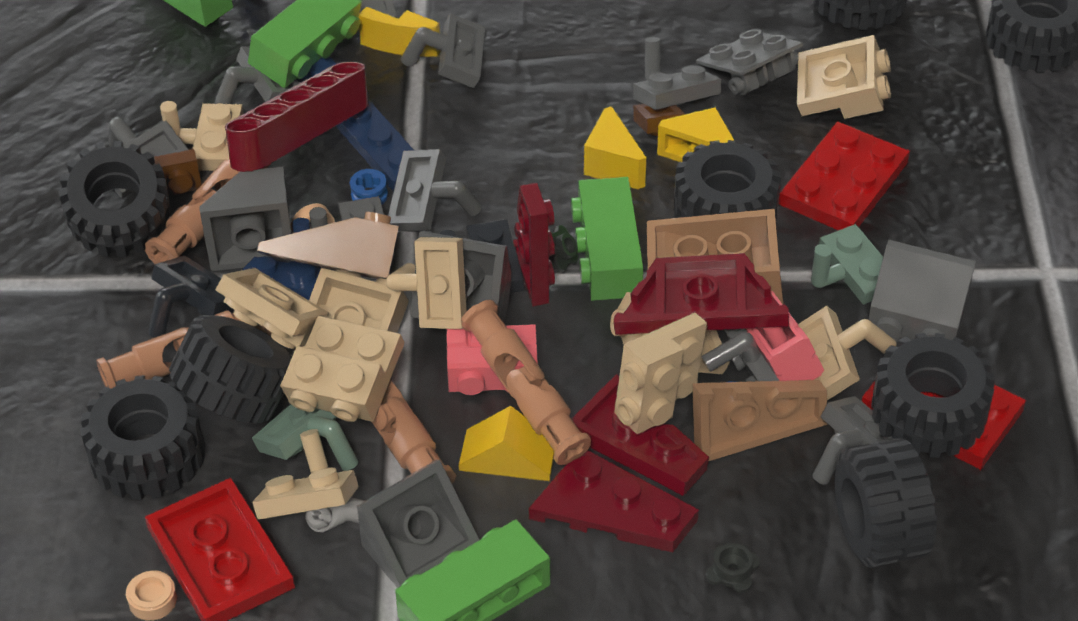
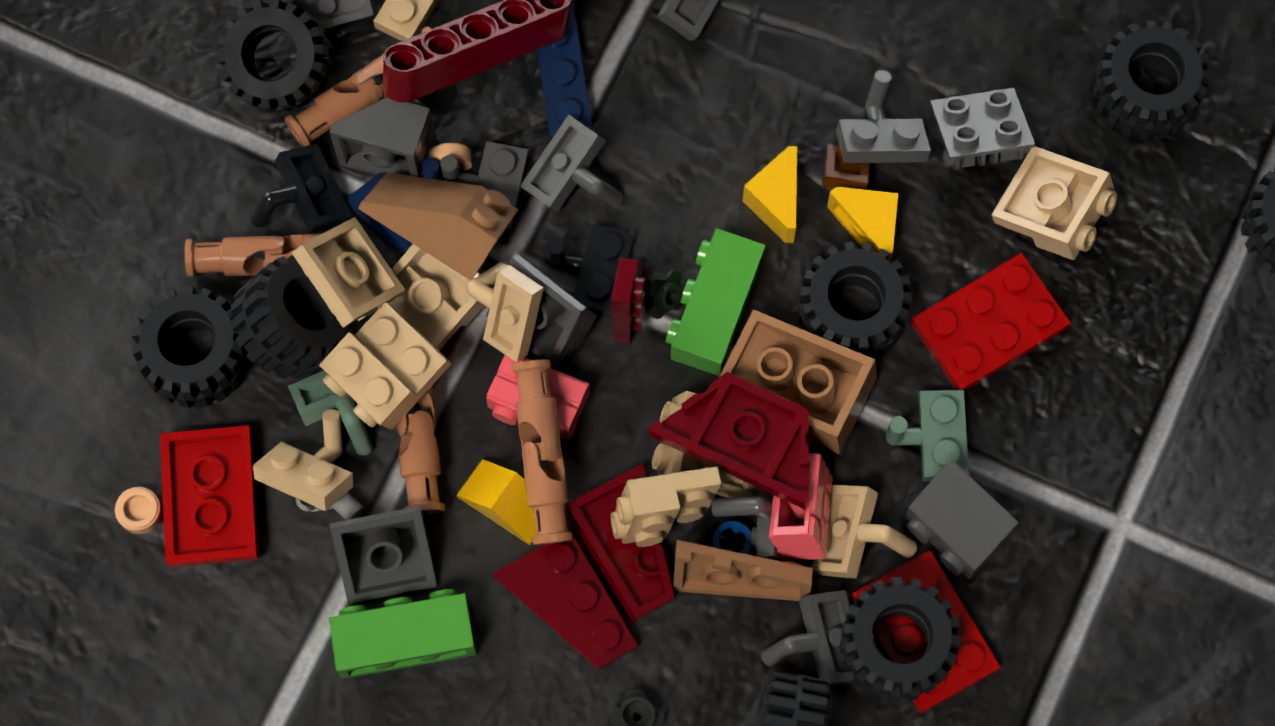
camera: 25 degrees right, 25 degrees up
reddish brown plate [154,149,201,196] -> none
blue bush [350,169,388,205] -> none

